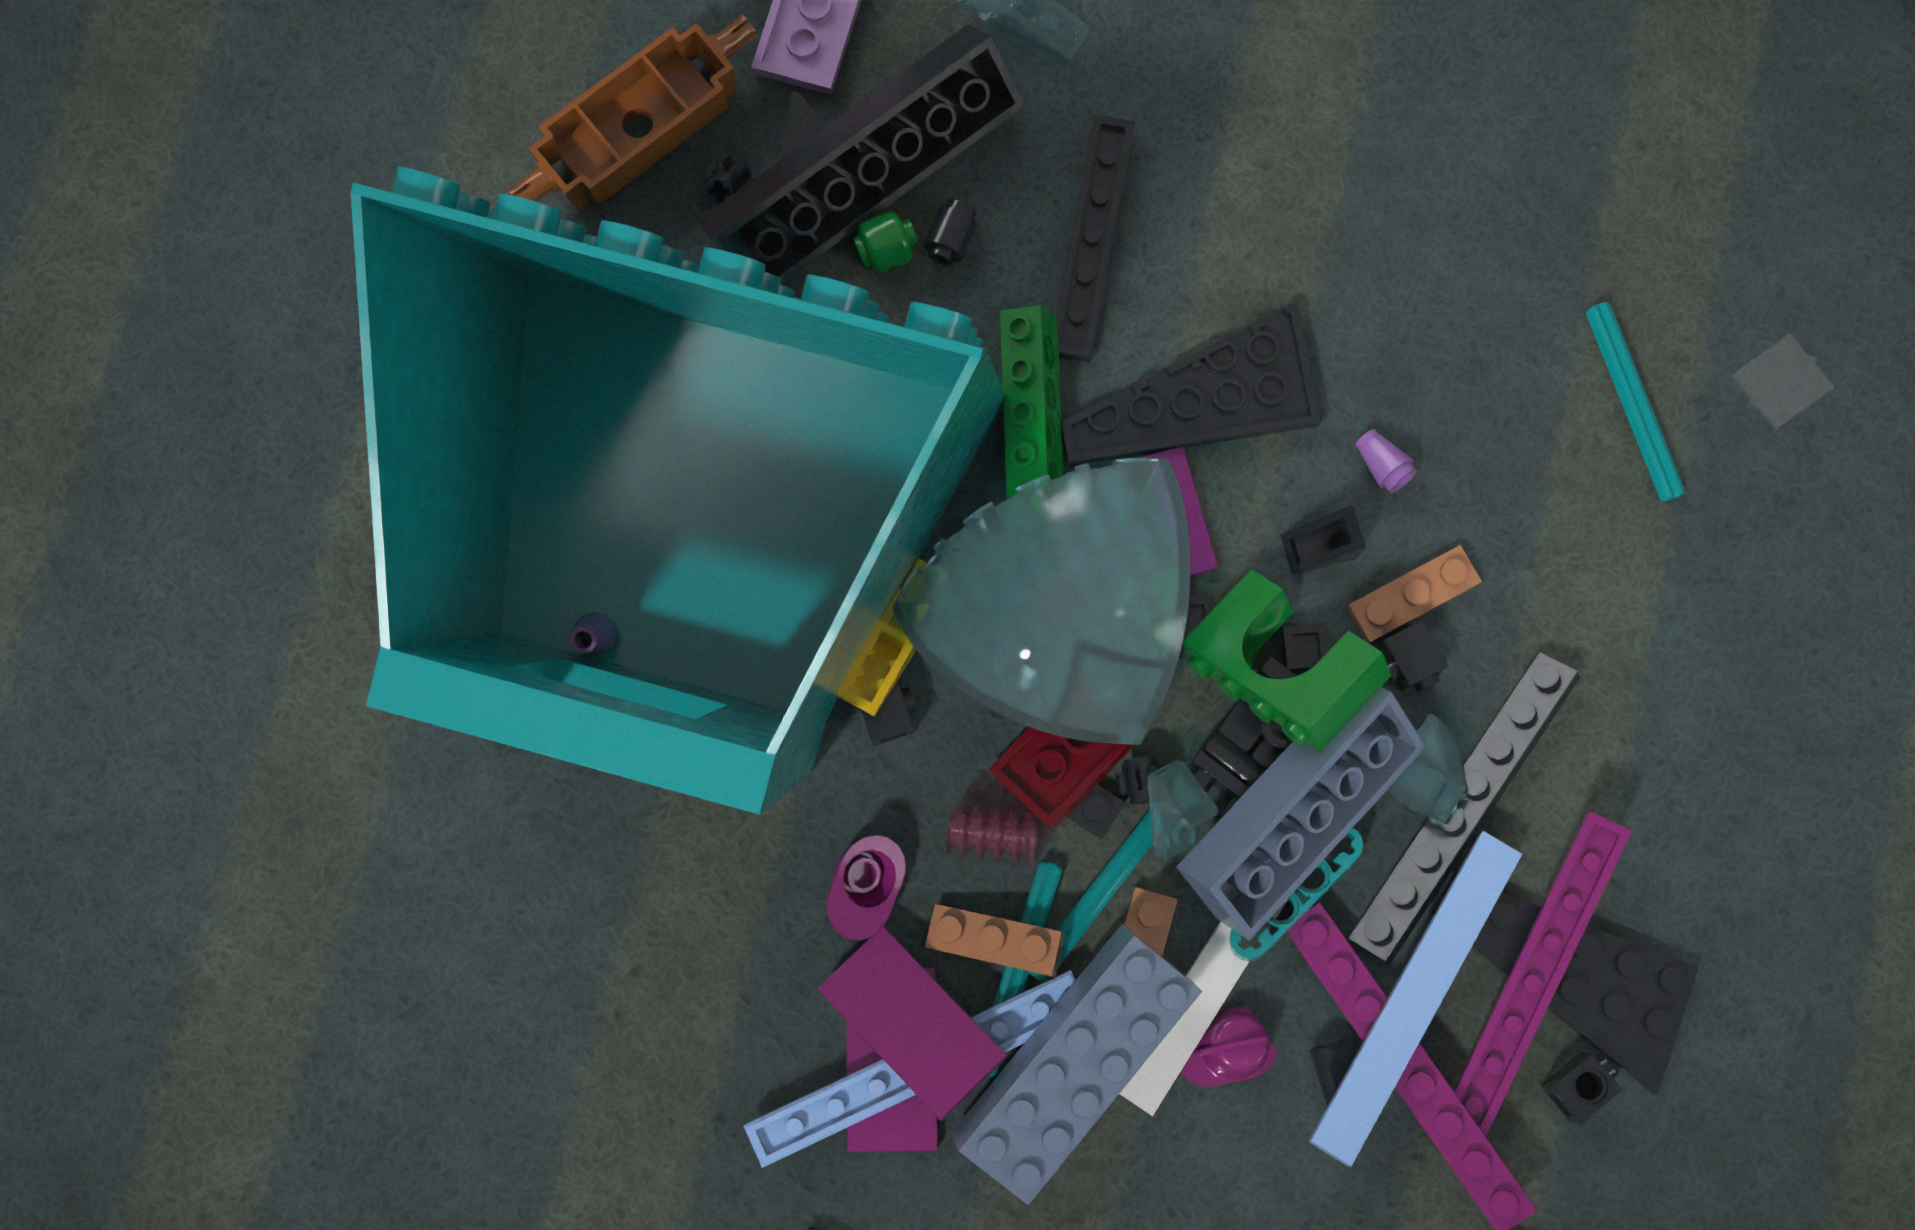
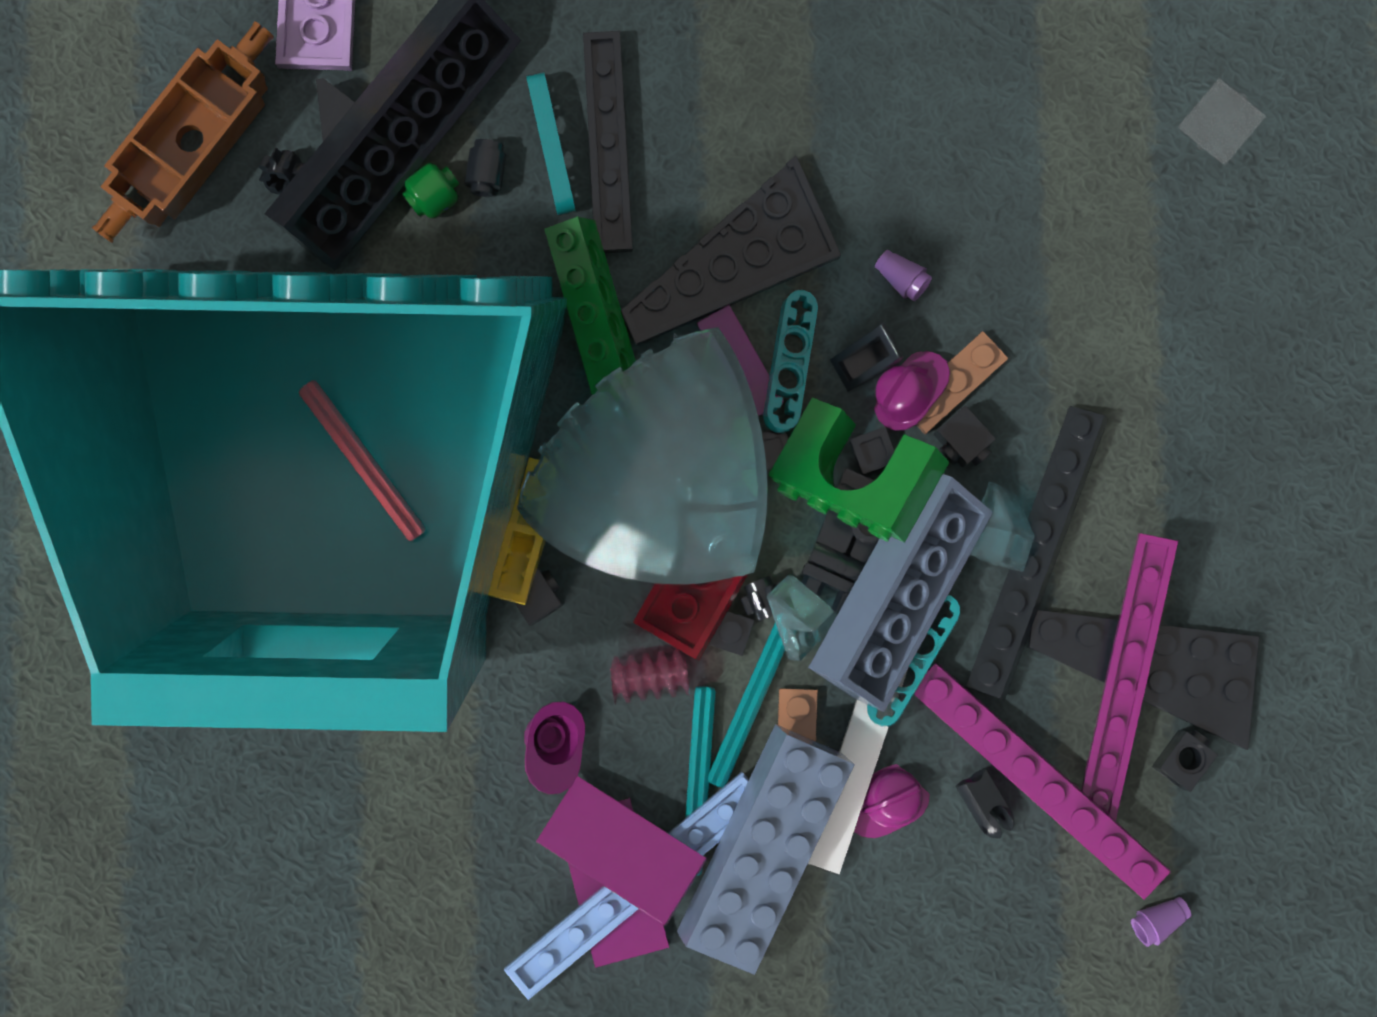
camera: 15 degrees left, 5 degrees up
medium lavender cone [570,612,616,655] -> none
nougat plate [925,904,1065,977] -> none
light blue tile [1308,831,1522,1167] -> none
teal axle [1586,302,1685,502] -> none
none -> coral axle [299,380,425,541]
none -> teal beam [526,72,576,215]
none -> teal beam [763,290,818,433]
none -> magenta piece [874,351,950,431]

